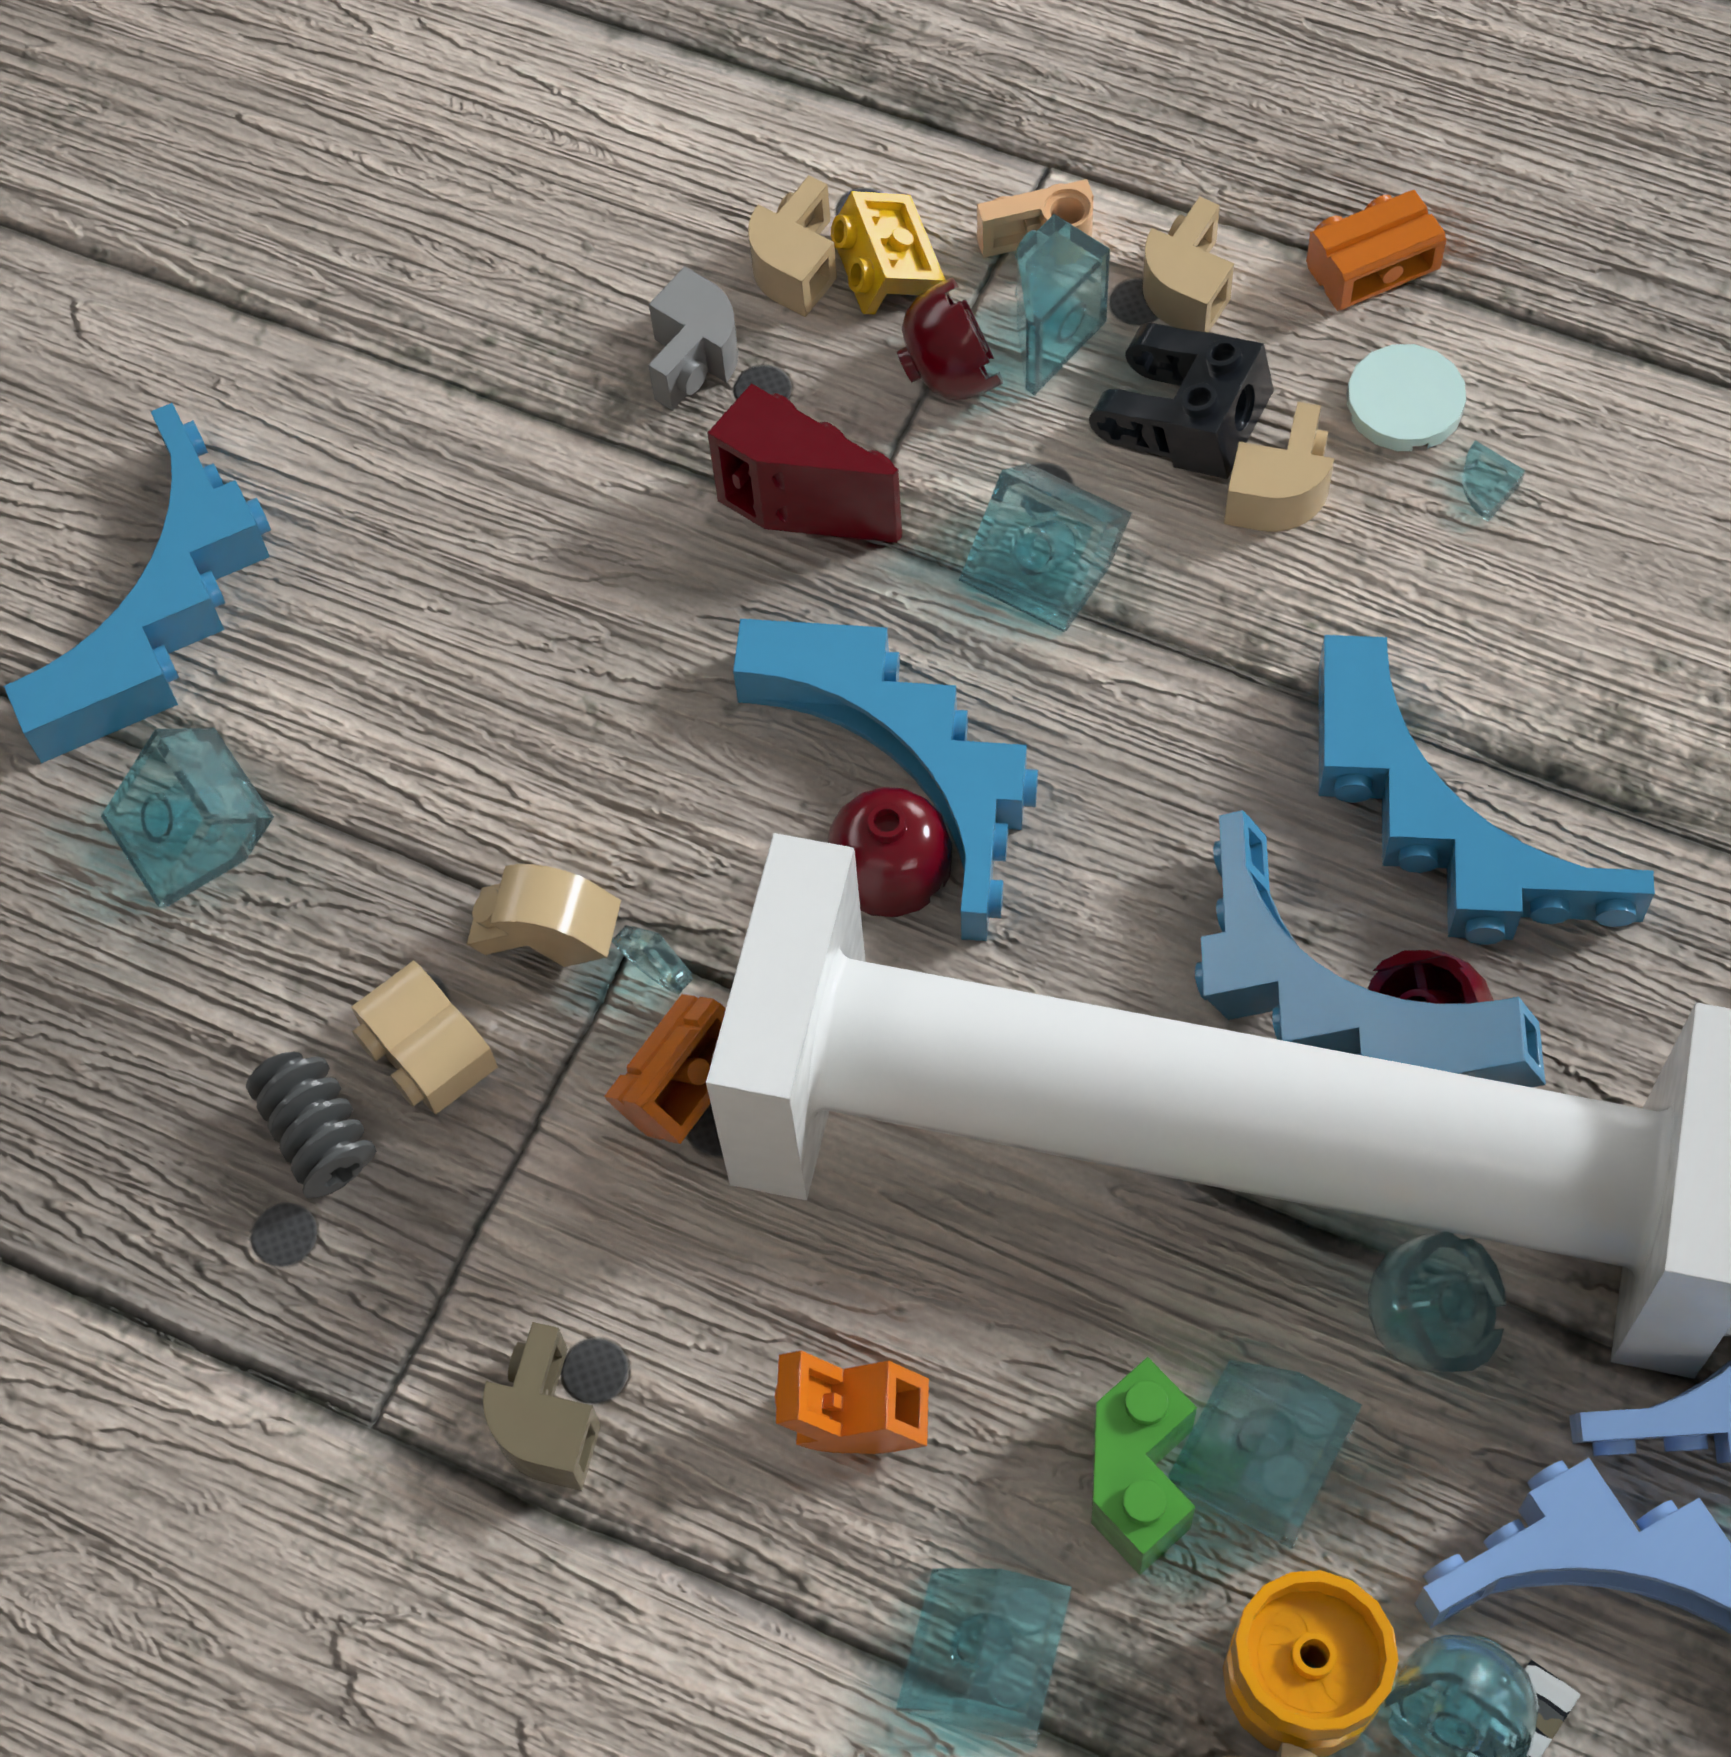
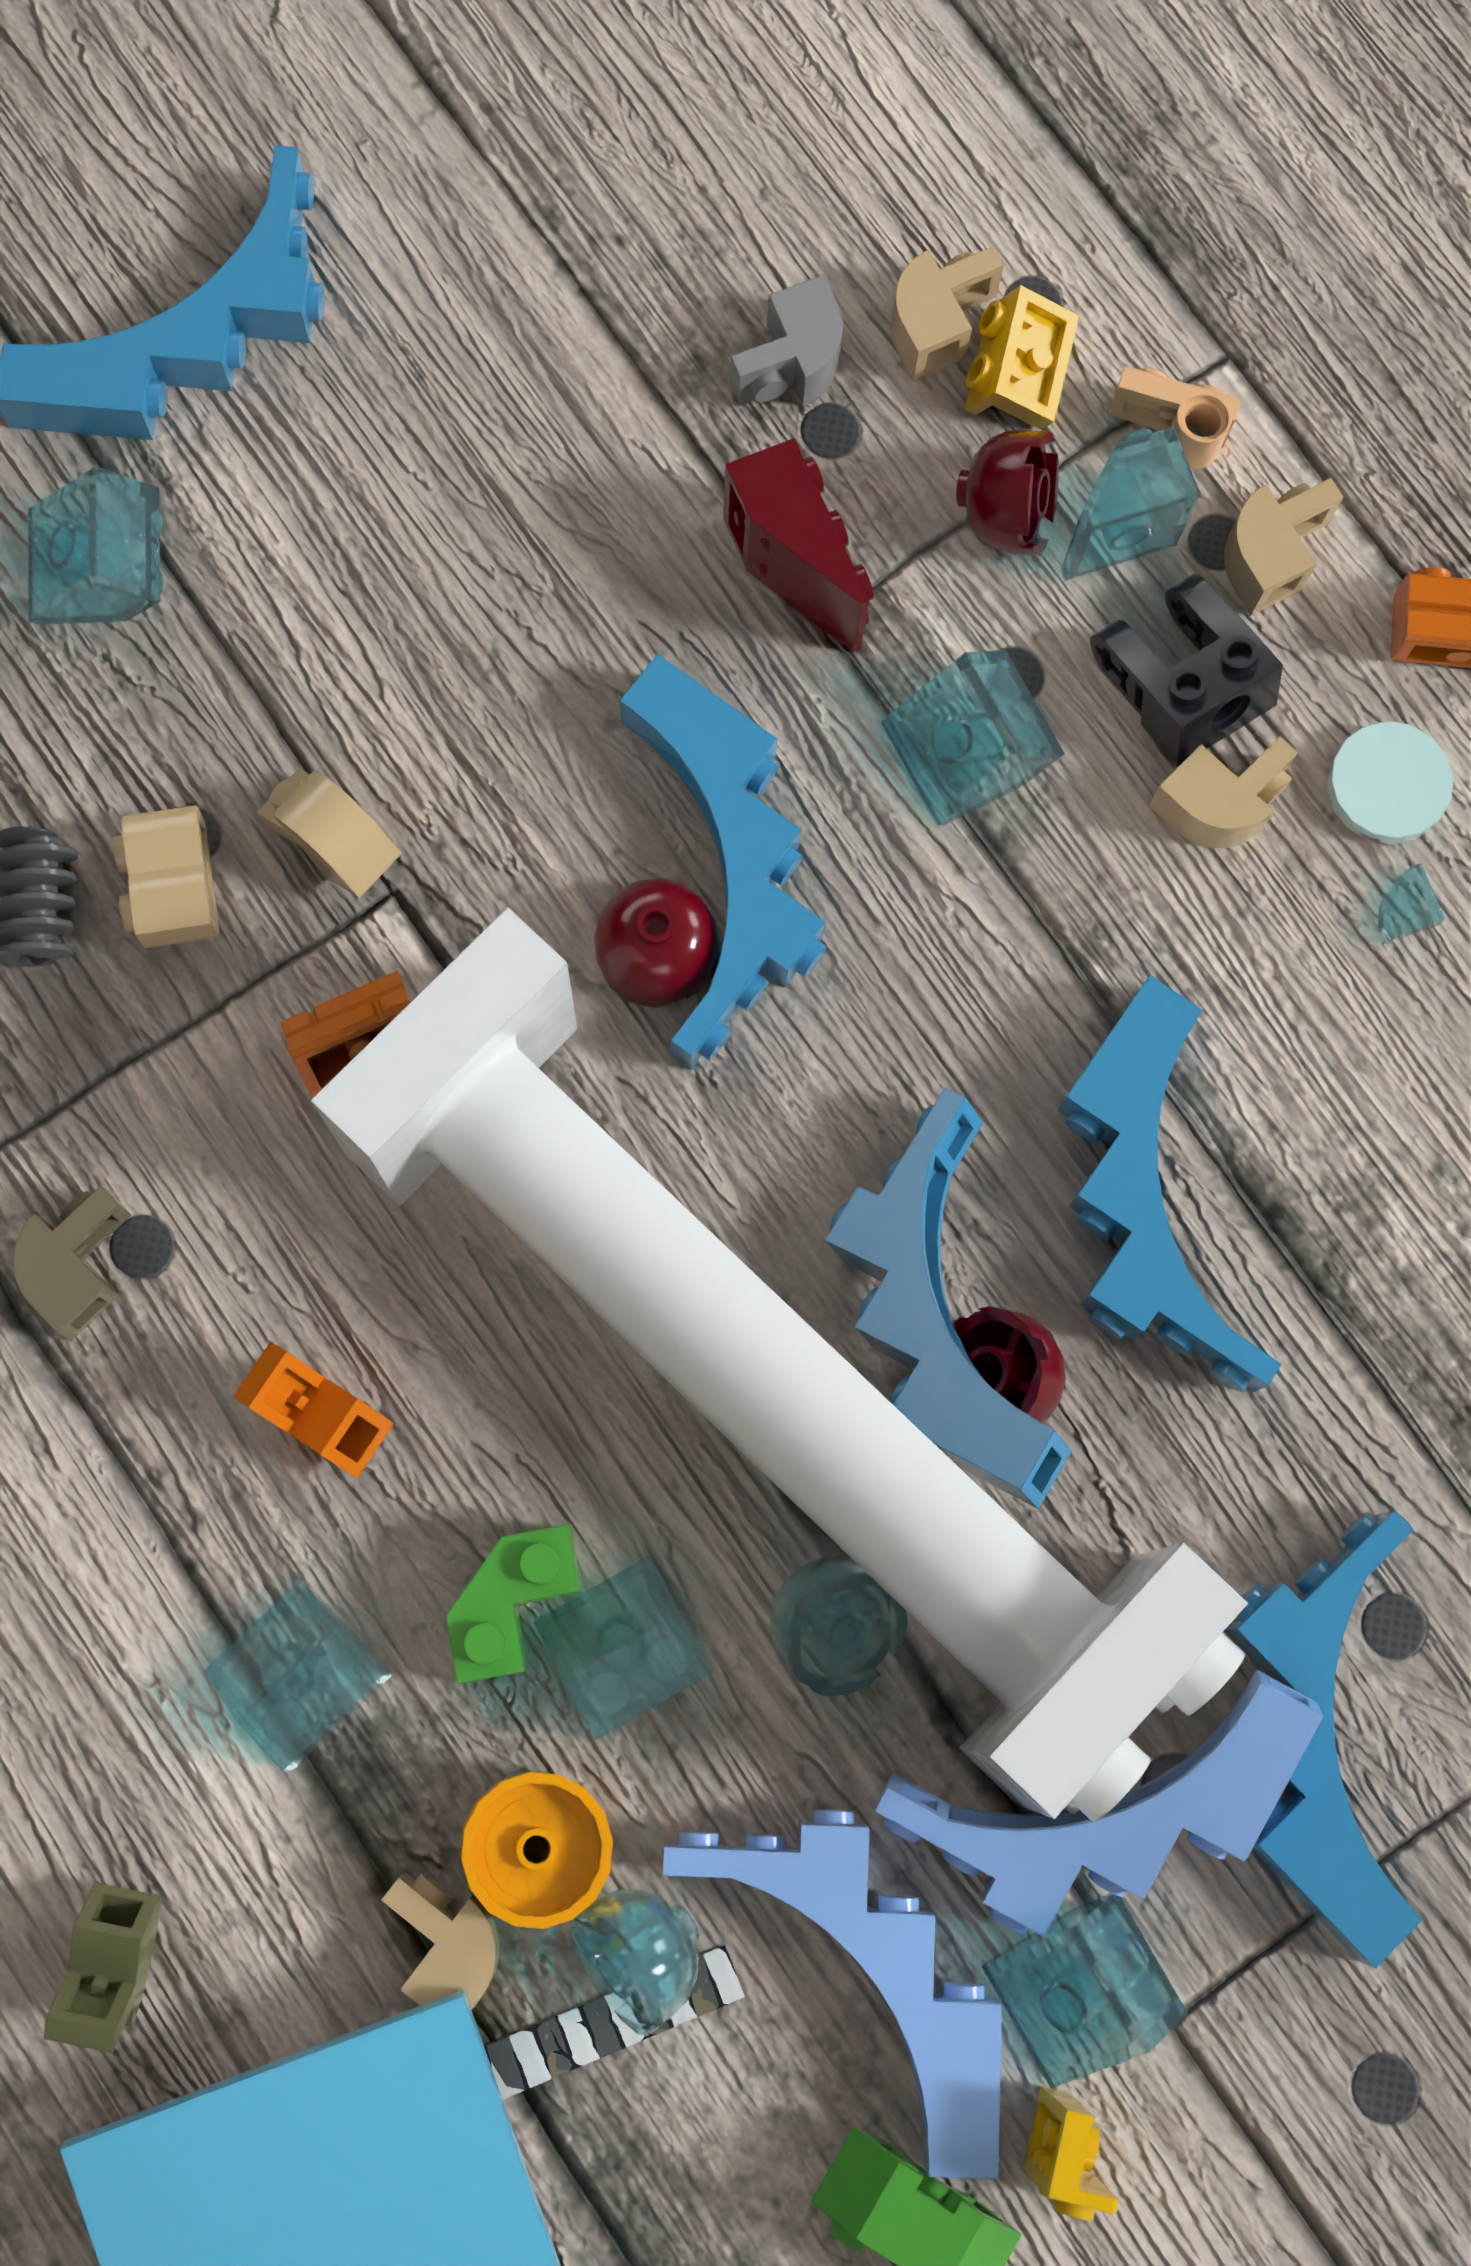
camera: 20 degrees right, 15 degrees up
clear light blue tile [611,925,693,995] -> none

